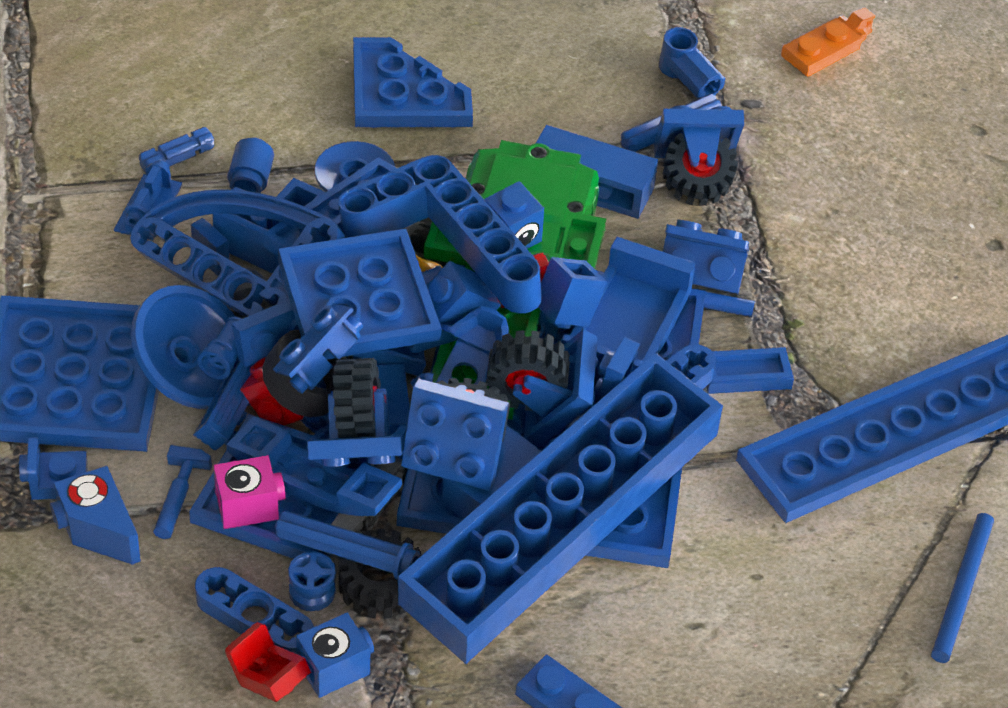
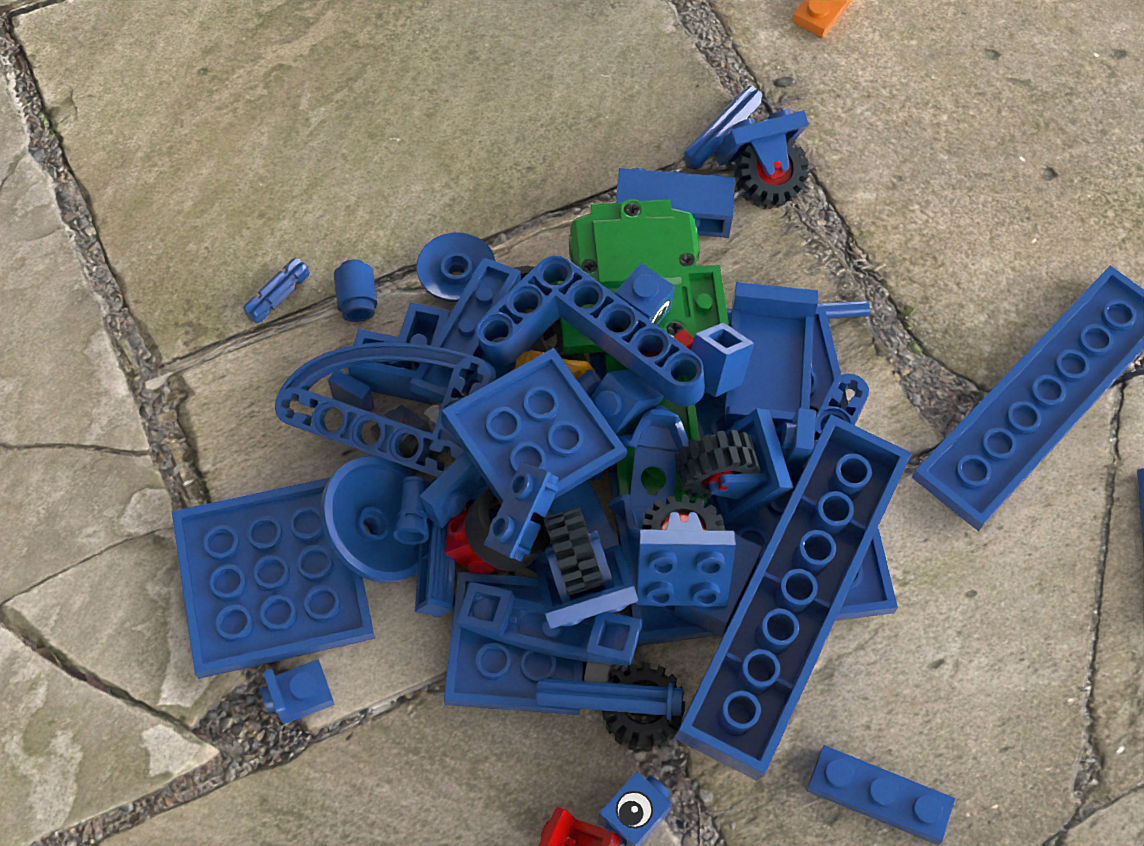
camera: 15 degrees left, 15 degrees up
blue slope [50,466,141,564] -> none
blue hinge [114,160,182,240] -> none
blue piece [153,445,213,539] -> none
blue beam [195,567,314,654] -> none
dark pink brick [213,455,286,529] -> none
blue wheel [288,551,336,612] -> none
blue plate [353,37,473,128] -> none
blue piece [659,27,725,99] -> none
blue bracket [663,220,749,295] -> none
blue tile [702,347,794,394] -> none

